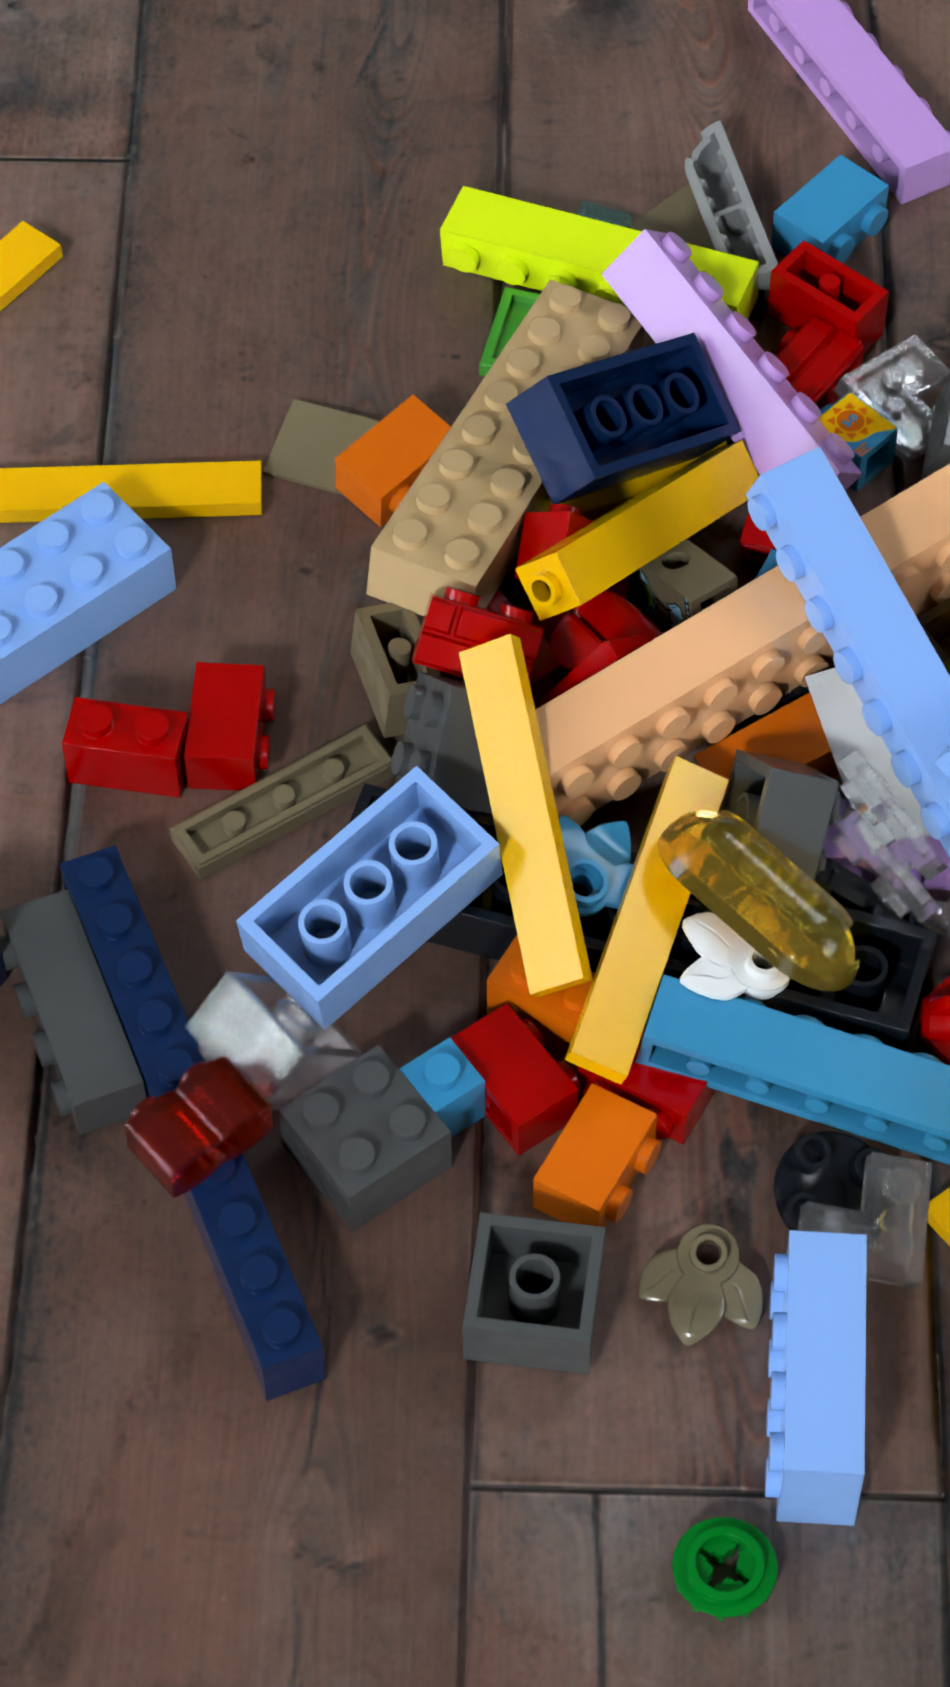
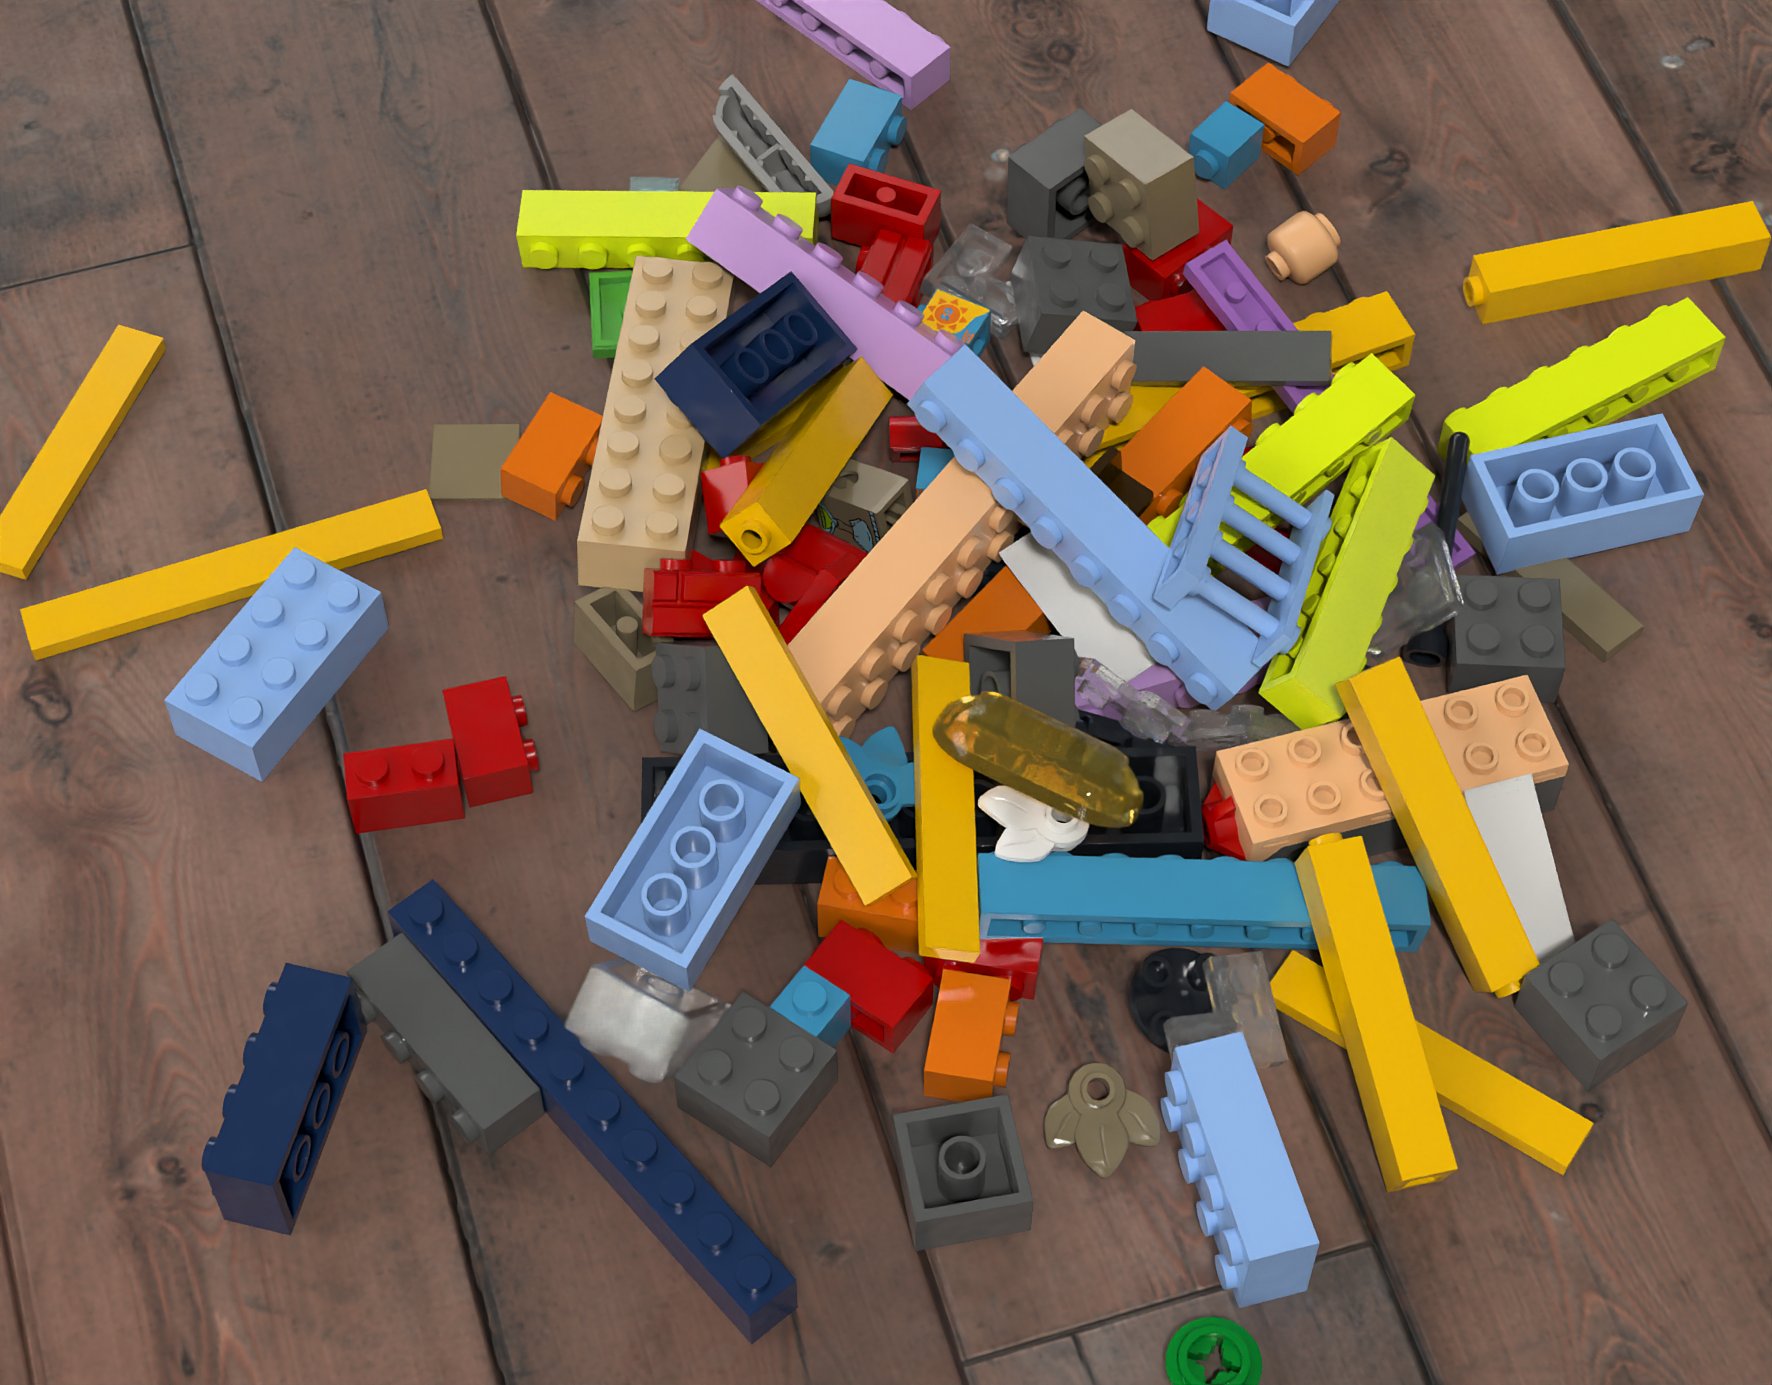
camera: 20 degrees left, 0 degrees up
clear red brick [125,1056,273,1198] -> none
dark tan tile [170,724,395,880] -> none
clear plate [837,749,948,881] -> none

